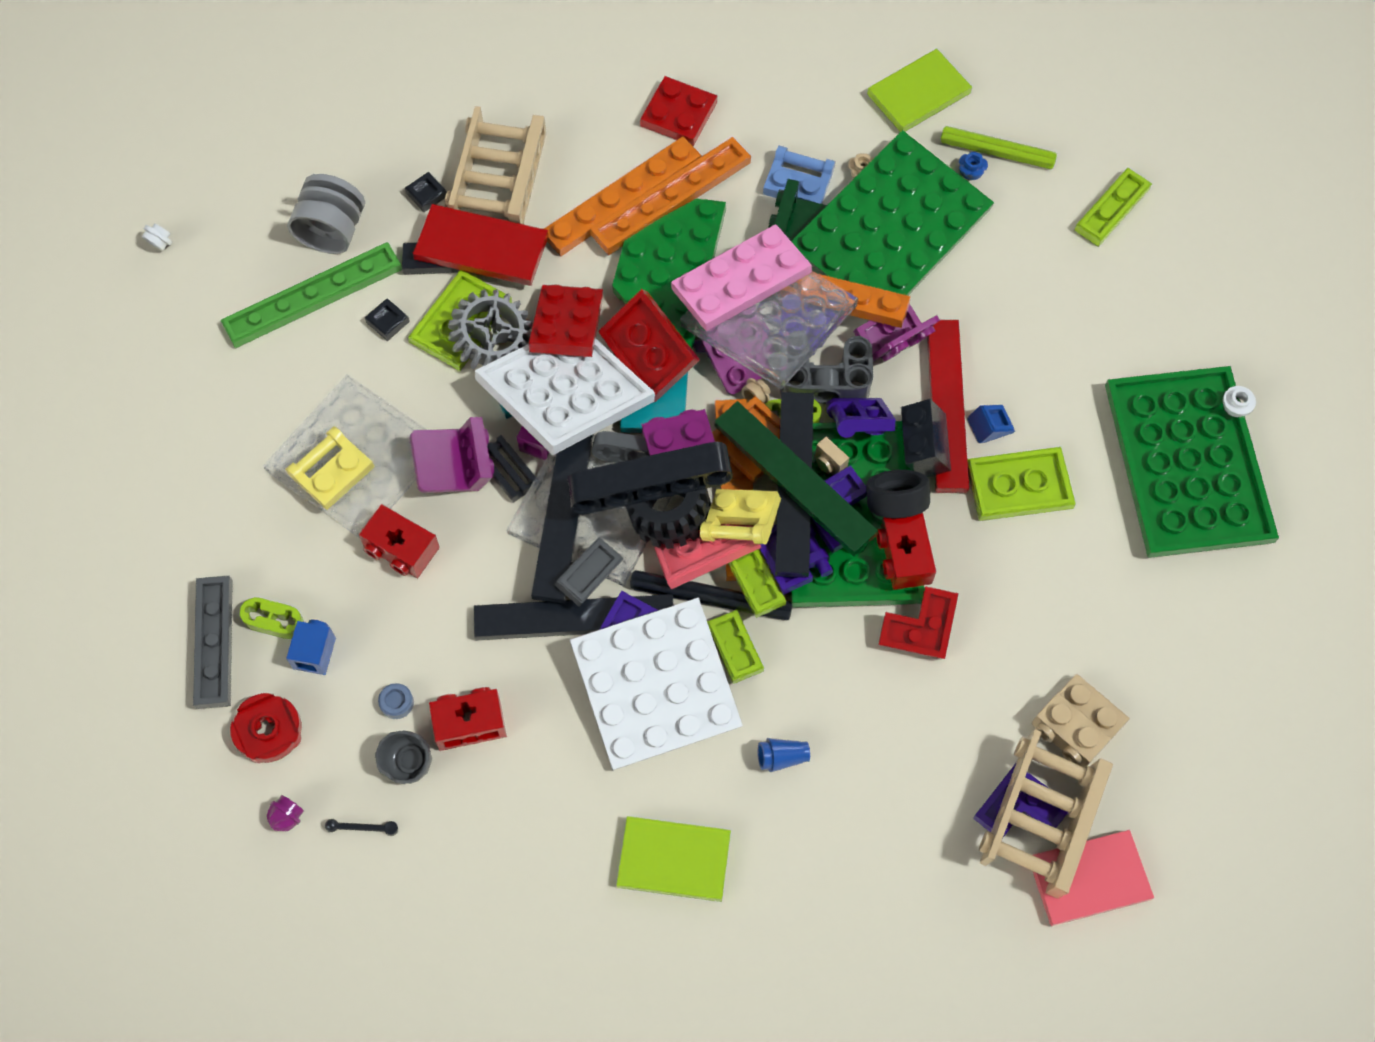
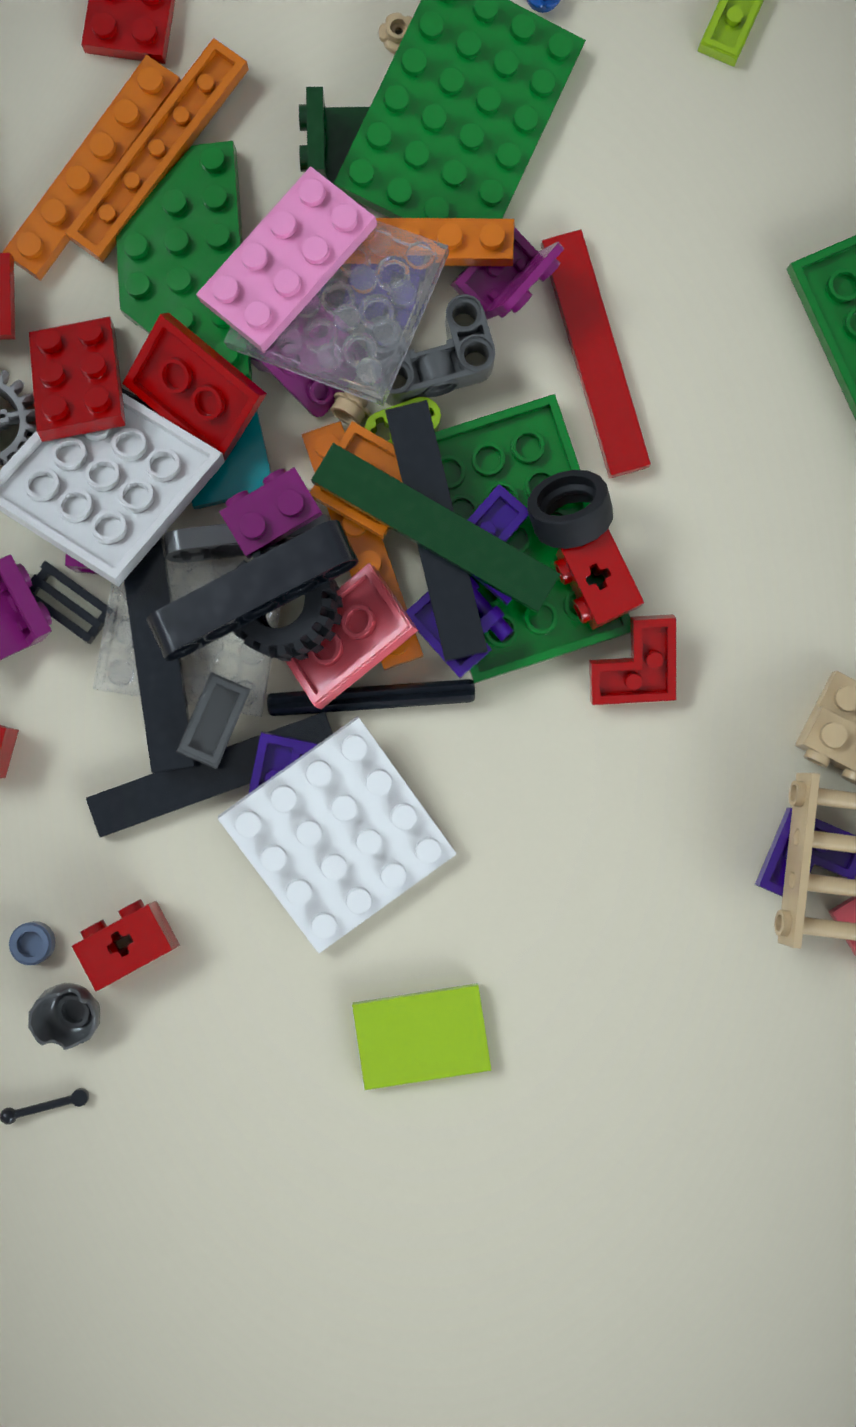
camera: 20 degrees left, 20 degrees up
light yellow plate [700,489,781,544] -> none
lime plate [707,610,764,684] -> none
lime plate [728,549,786,618] -> none
blue cone [757,738,810,772] -> none
medium blue plate [763,146,836,204] -> none
tan plate [815,437,849,475] -> none
dark purple plate [825,398,896,438] -> none
black brick [901,399,951,477] -> none
blue slope [967,405,1015,443] -> none
lime tile [967,447,1076,521] -> none

